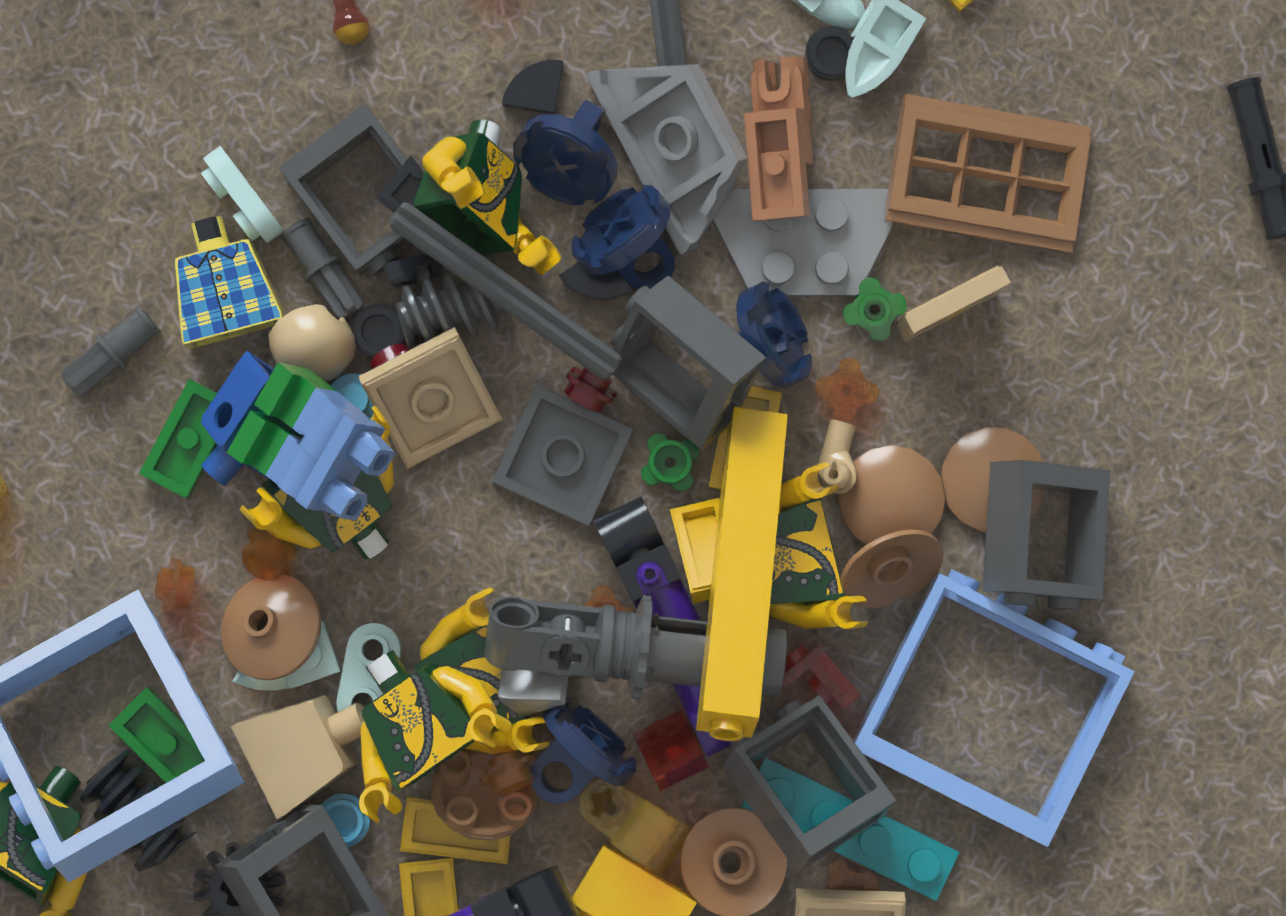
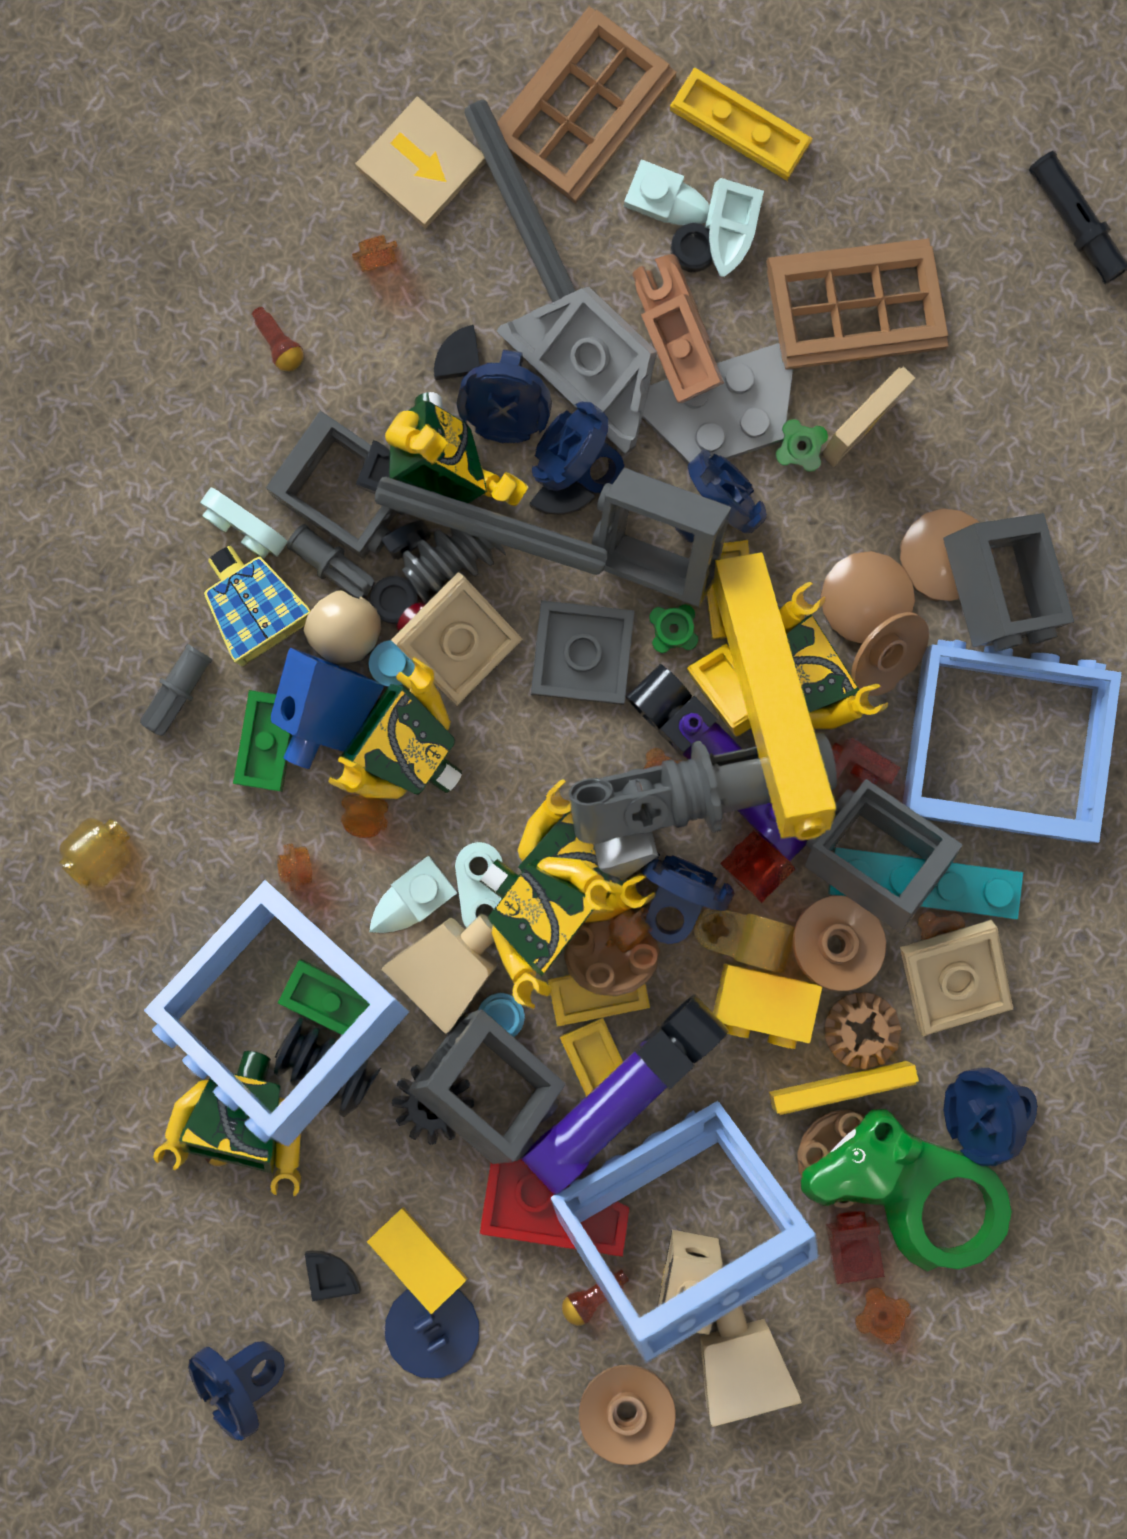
camera: 20 degrees left, 0 degrees up
medium nougat dish [221,574,321,680] -> none
medium blue hips [226,362,395,520] -> none
dark red plate [564,367,618,412] -> none
clear orange plate [815,358,879,423] -> none
tan arm [818,419,858,494] -> none

